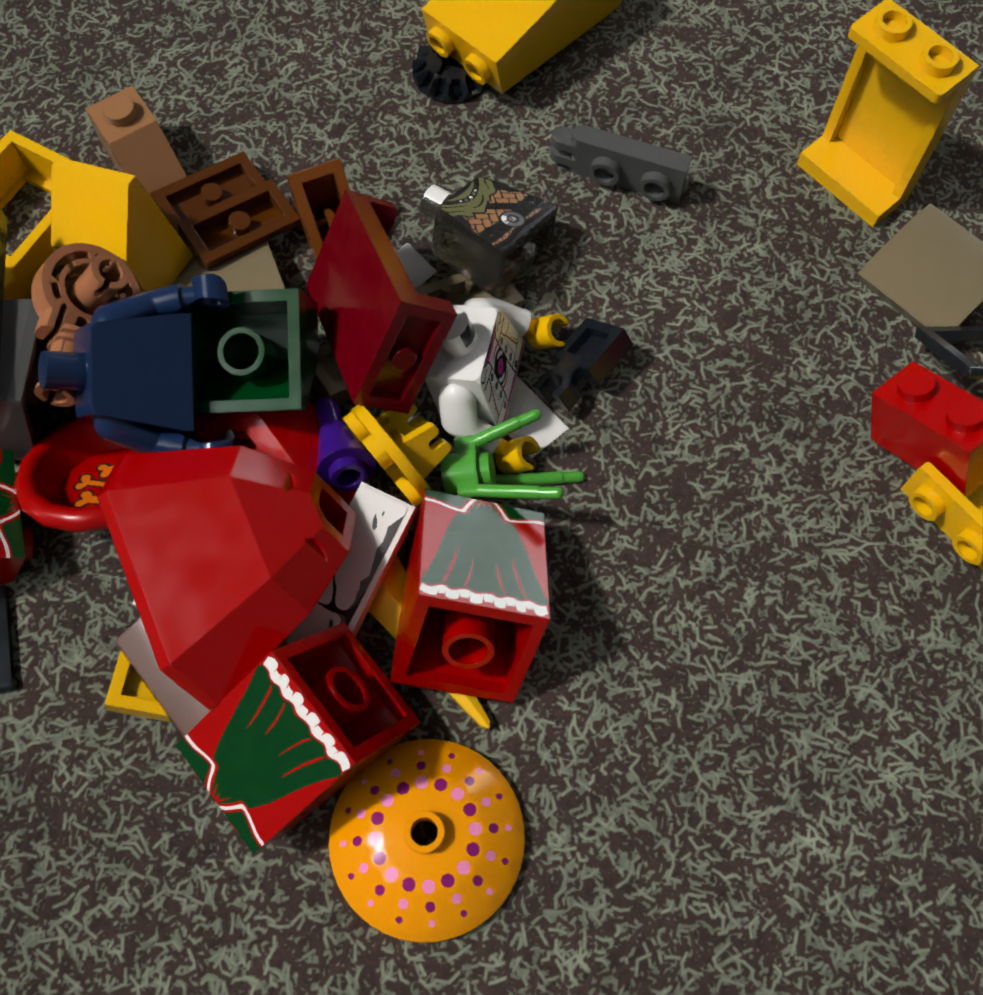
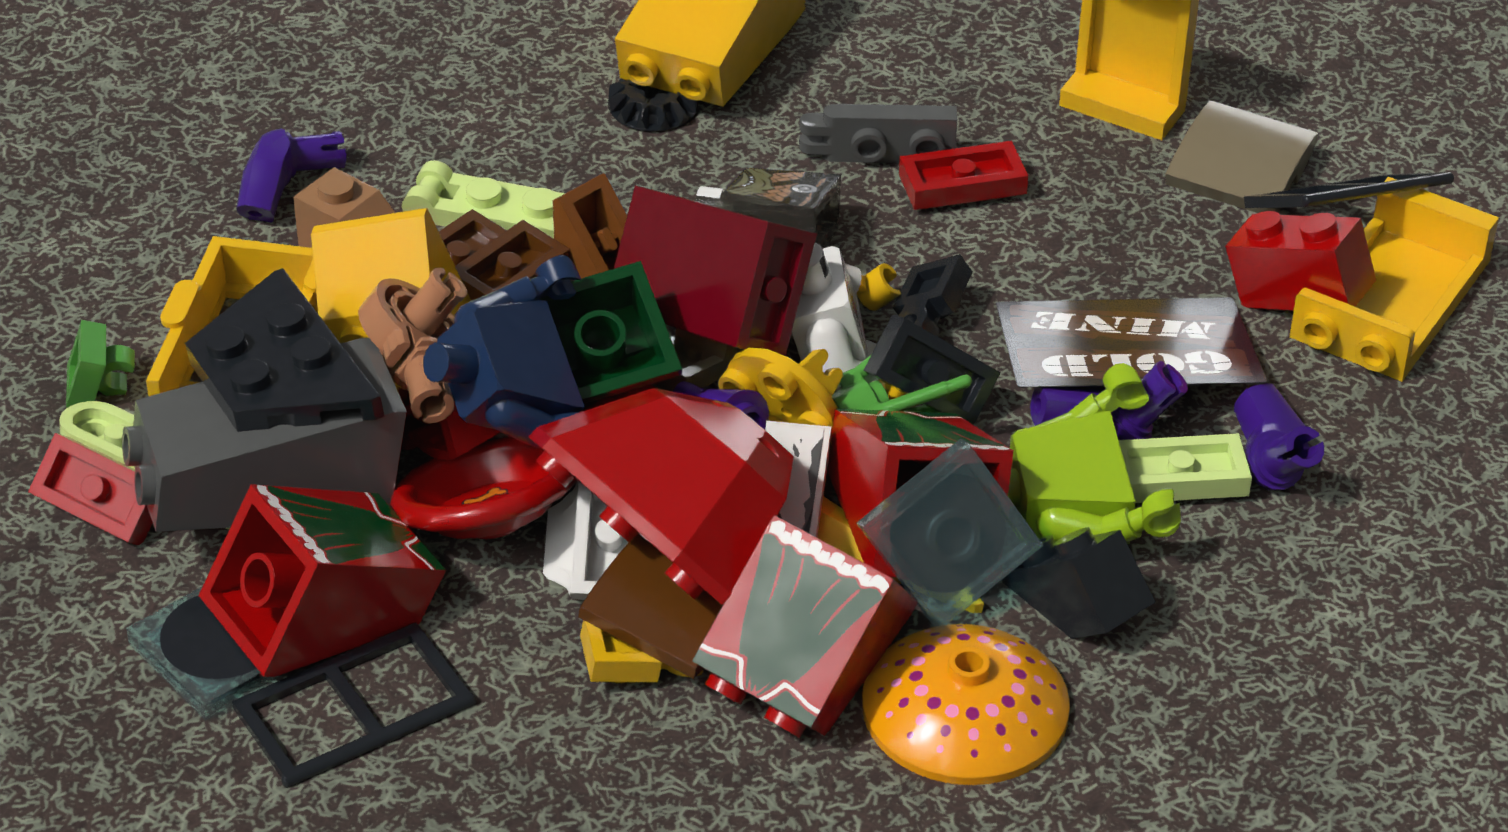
camera: 20 degrees left, 25 degrees down
none -> dark purple arm [236,128,346,222]
none -> yellowish green plate [402,160,565,238]
none -> clear light blue tile [856,439,1043,627]
none -> black plate [863,314,1001,425]
none -> red plate [899,141,1029,210]
none -> sticker [996,297,1267,388]
none -> black slope [999,527,1155,639]
none -> lime torso [1007,363,1181,544]
none -> dark purple arm [1030,361,1188,440]
none -> yellowish green plate [1119,433,1252,503]
none -> dark purple arm [1234,383,1325,490]

